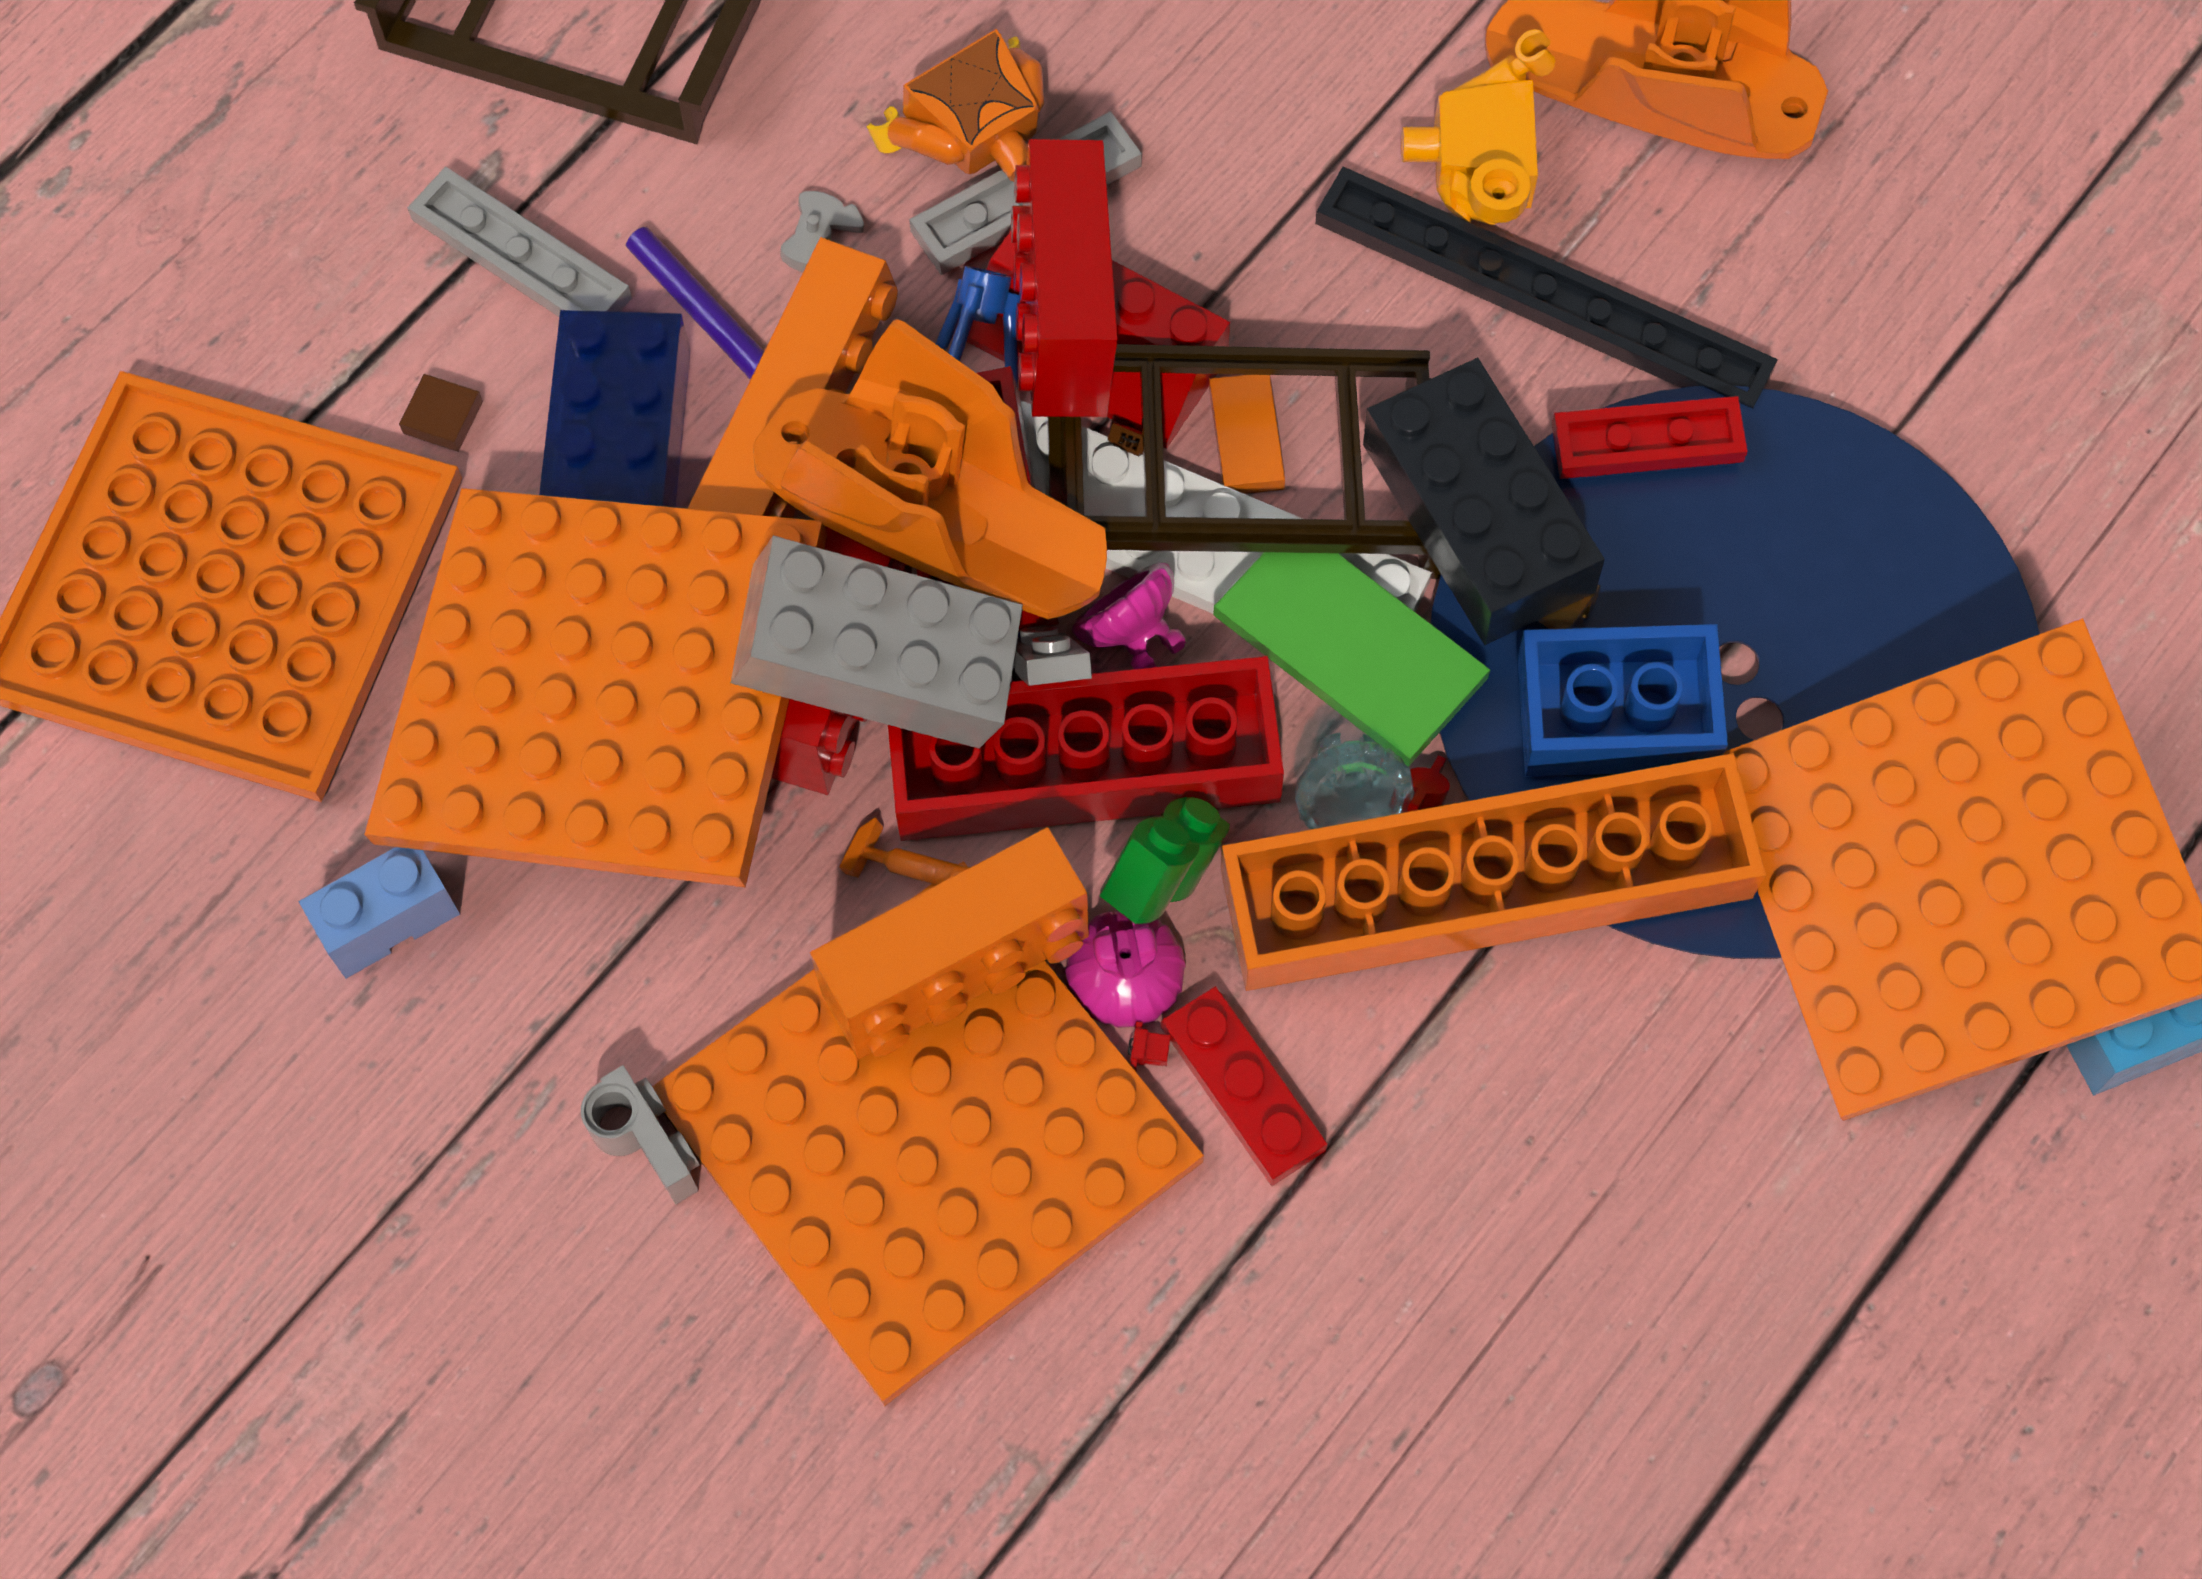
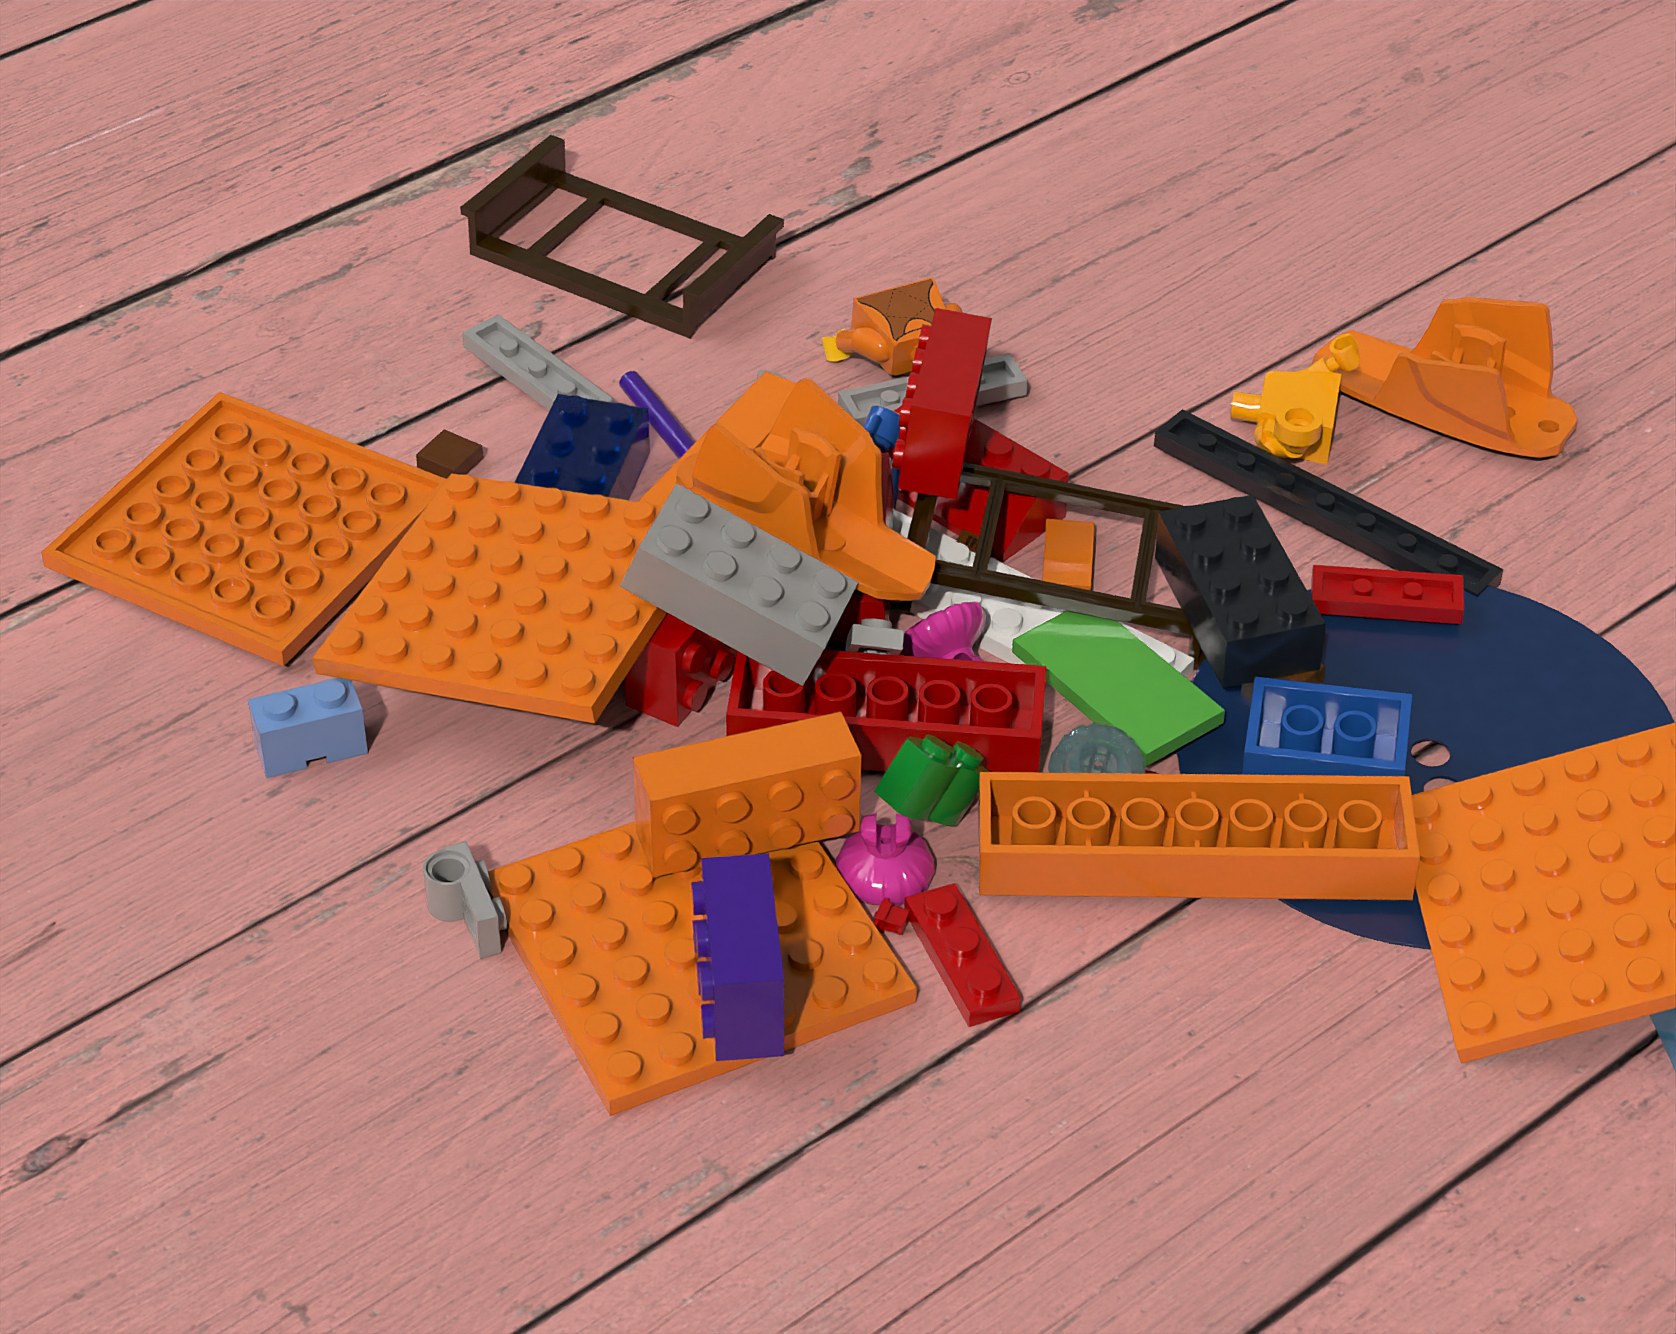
camera: 10 degrees right, 25 degrees down
none -> dark purple brick [691,854,784,1061]

